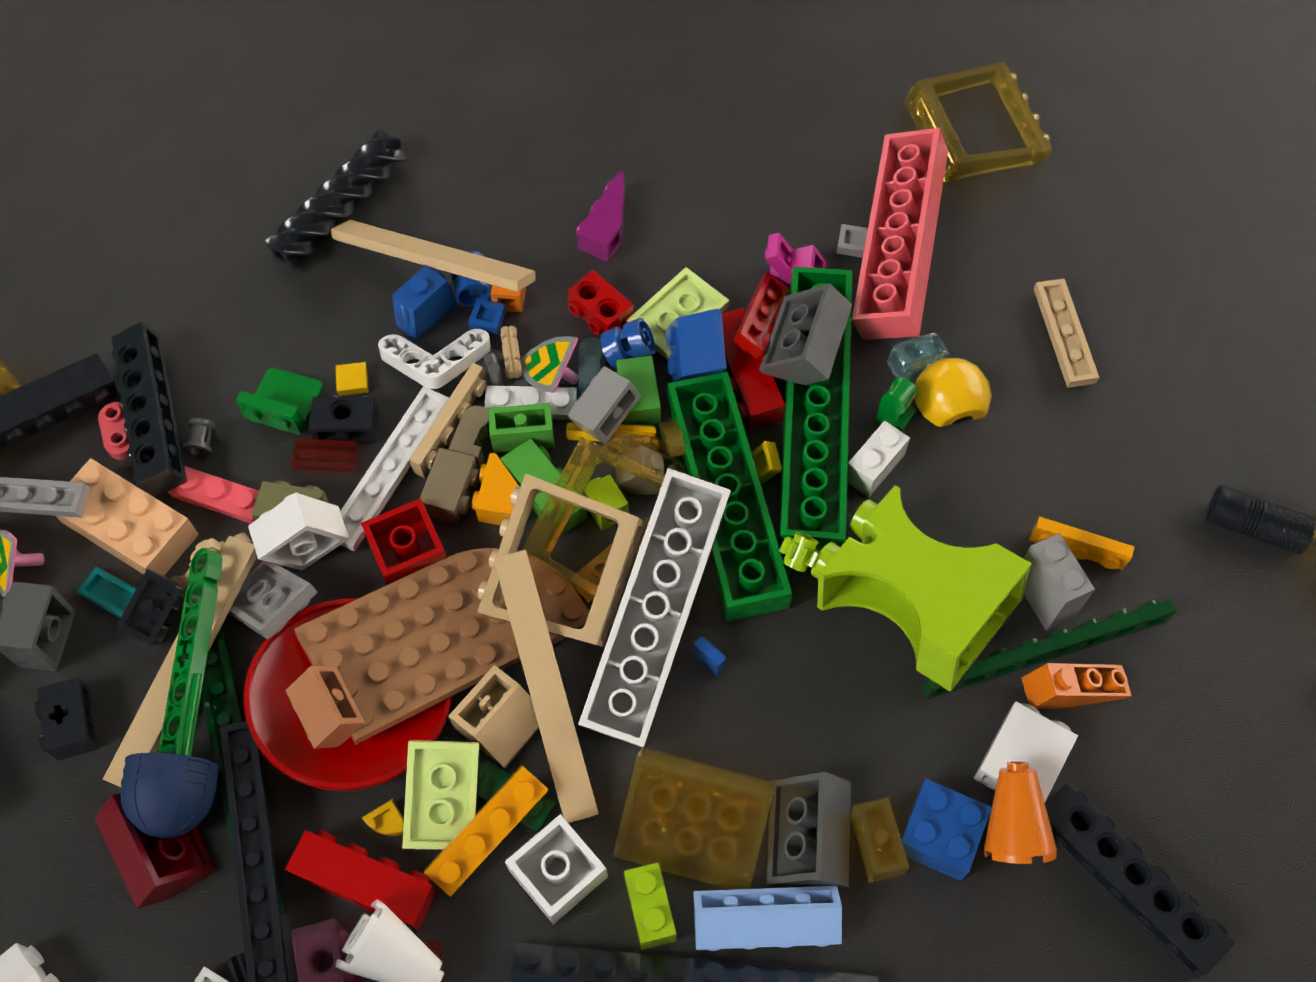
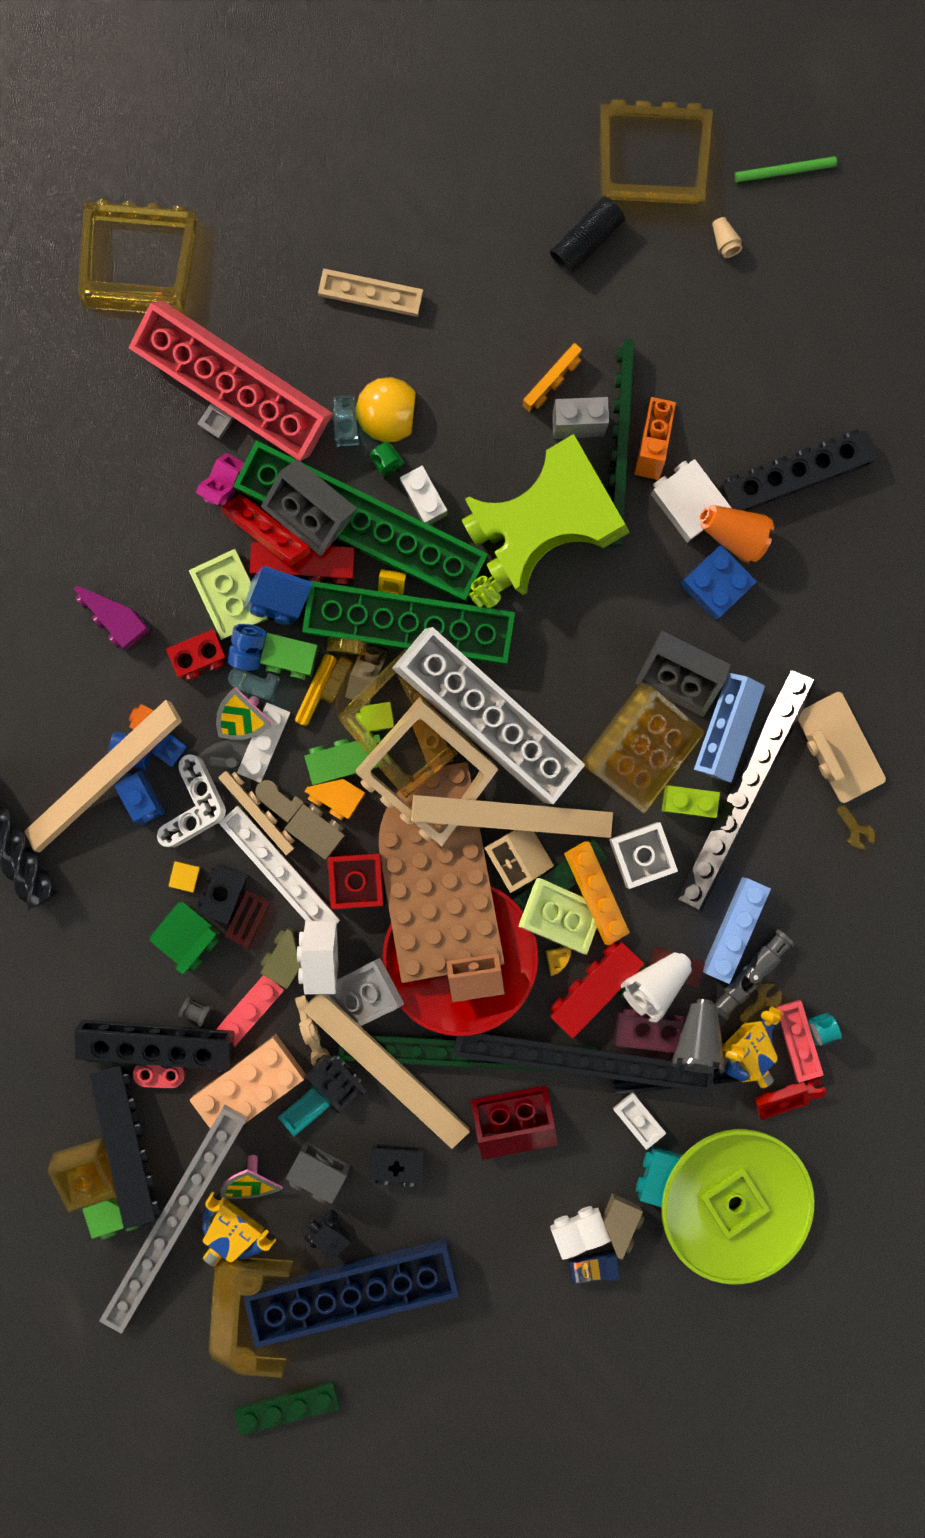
camera: 65 degrees left, 25 degrees up
piece [120,548,223,838] -> none
bright green brick [488,403,555,453] -> none
tan axle [500,325,522,379] -> none
light grey brick [567,366,642,445] -> none
blue tile [693,636,726,677] -> none
clear yellow brick [850,797,909,884] -> none

